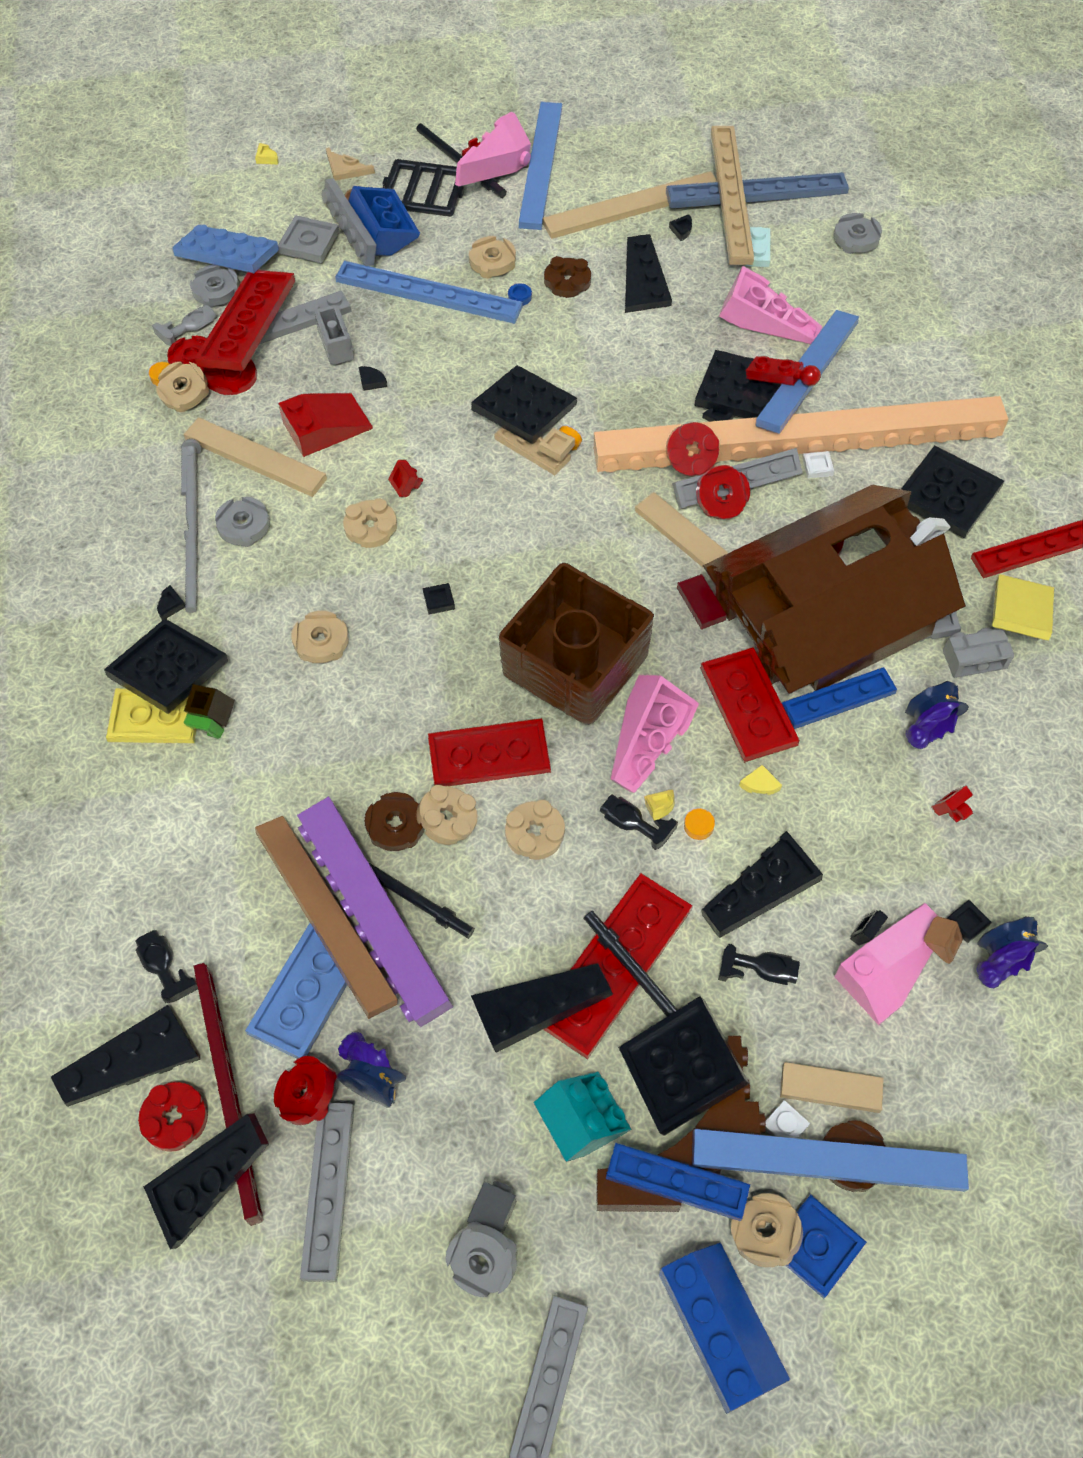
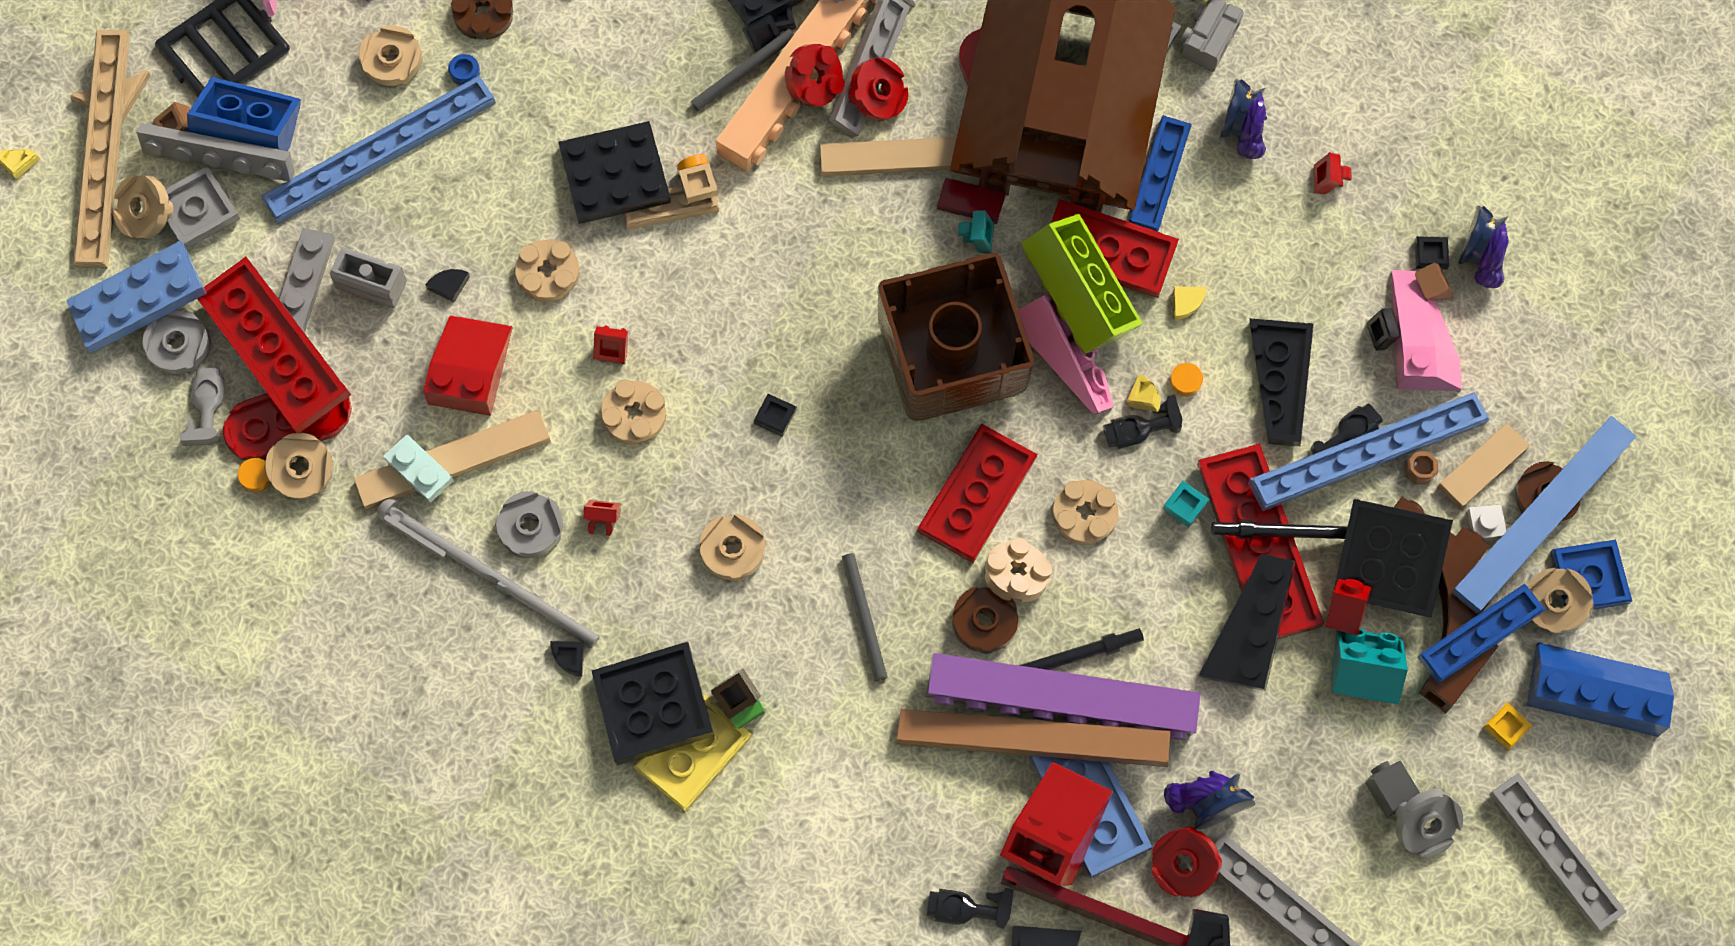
camera: 55 degrees left, 10 degrees up
none -> tan tile [73,30,130,268]
none -> tan plate [113,175,174,240]
none -> light aqua plate [383,434,454,503]
none -> tan plate [515,239,580,302]
none -> red tile [583,500,621,536]
none -> dark grey bar [691,29,794,111]
none -> black tile [742,14,780,54]
none -> dark grey bar [842,553,888,681]
none -> teal tile [958,211,994,253]
none -> red slope [1000,762,1113,886]
none -> lime brick [1021,214,1143,354]
none -> teal tile [1162,480,1209,528]
none -> medium blue tile [1248,392,1490,511]
none -> red brick [1325,579,1371,636]
none -> medium nougat tile [1405,452,1439,484]
none -> yellow tile [1484,702,1533,750]

